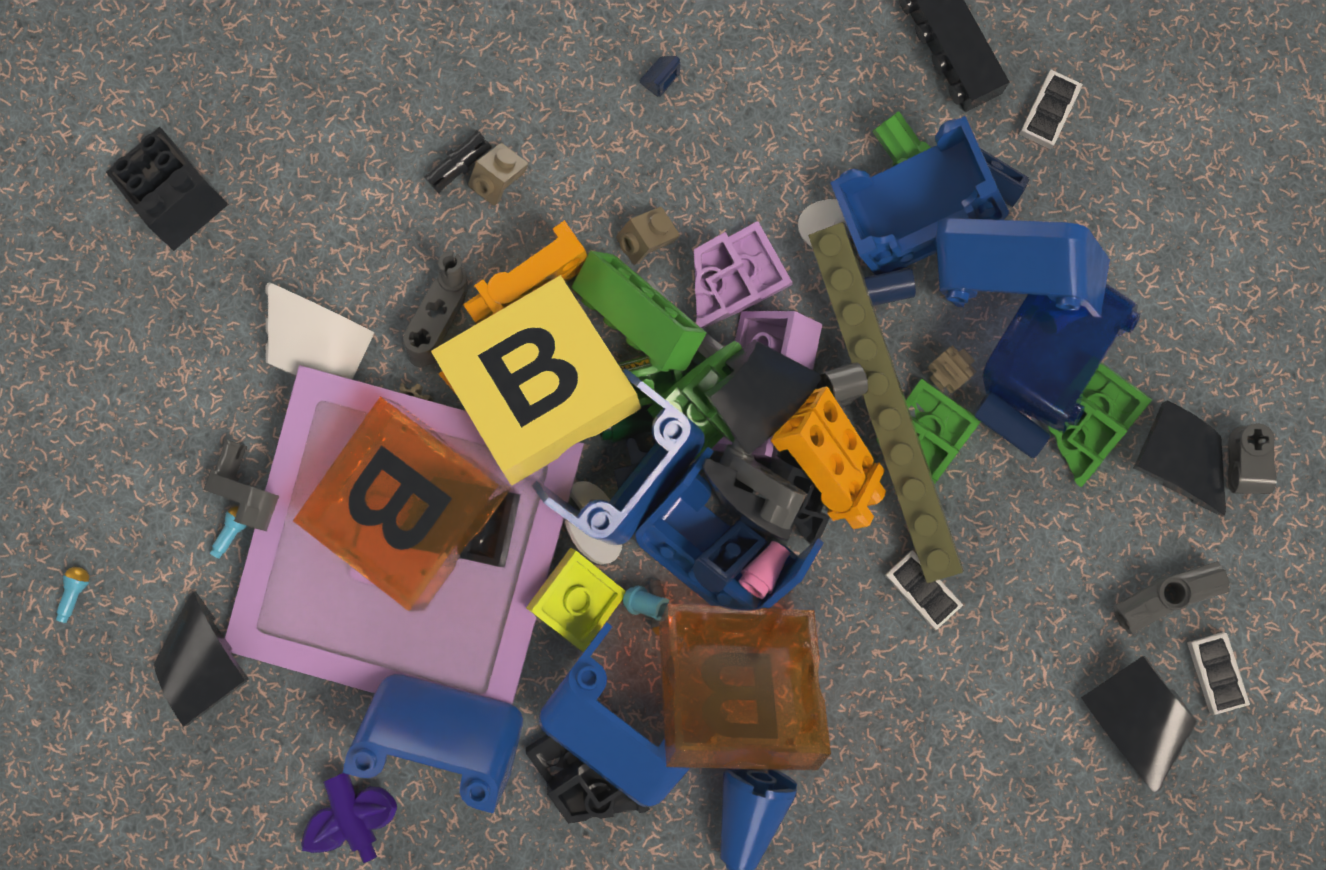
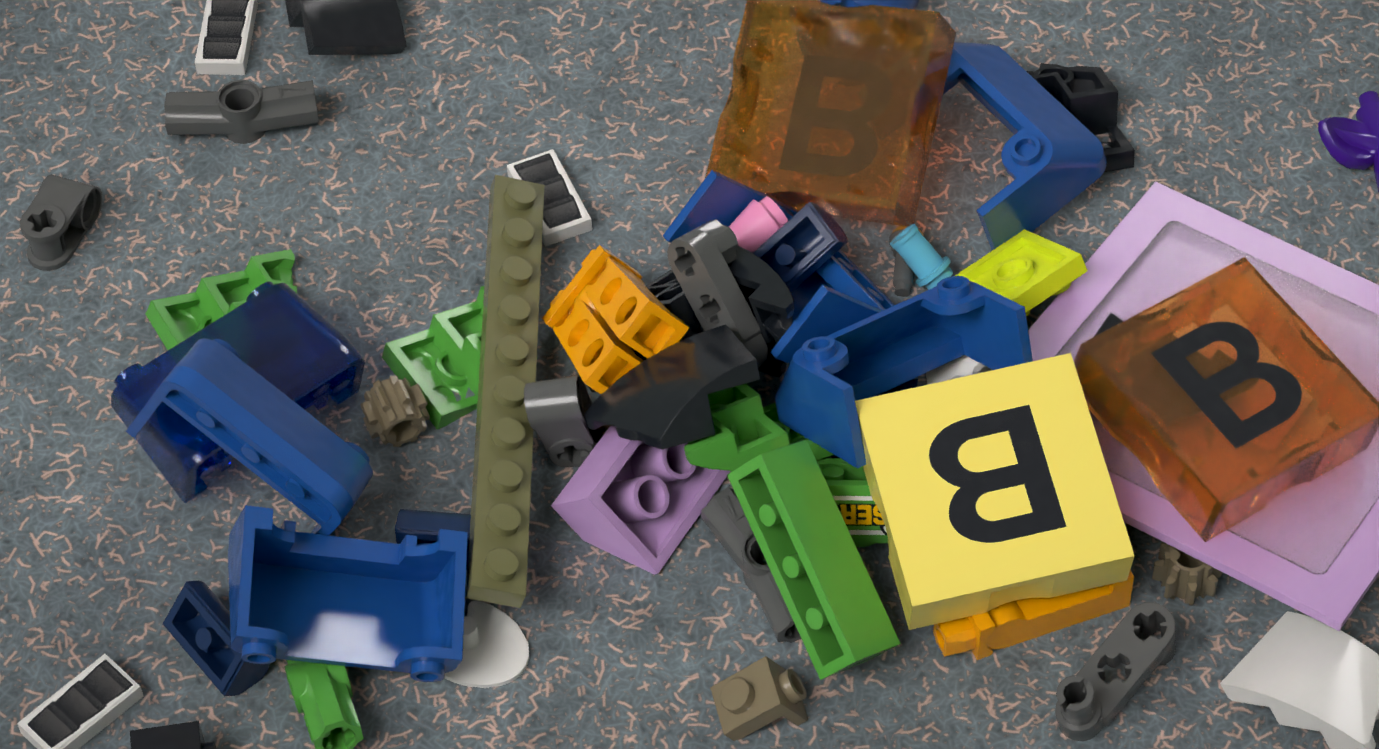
camera: 160 degrees left, 30 degrees down
blue windscreen [342,674,523,814] -> none
light orange hips [463,220,587,324] -> none
lavender slope [694,221,792,329] -> none
dark blue brick [974,391,1051,458] -> none
black slope [1133,400,1226,517] -> none

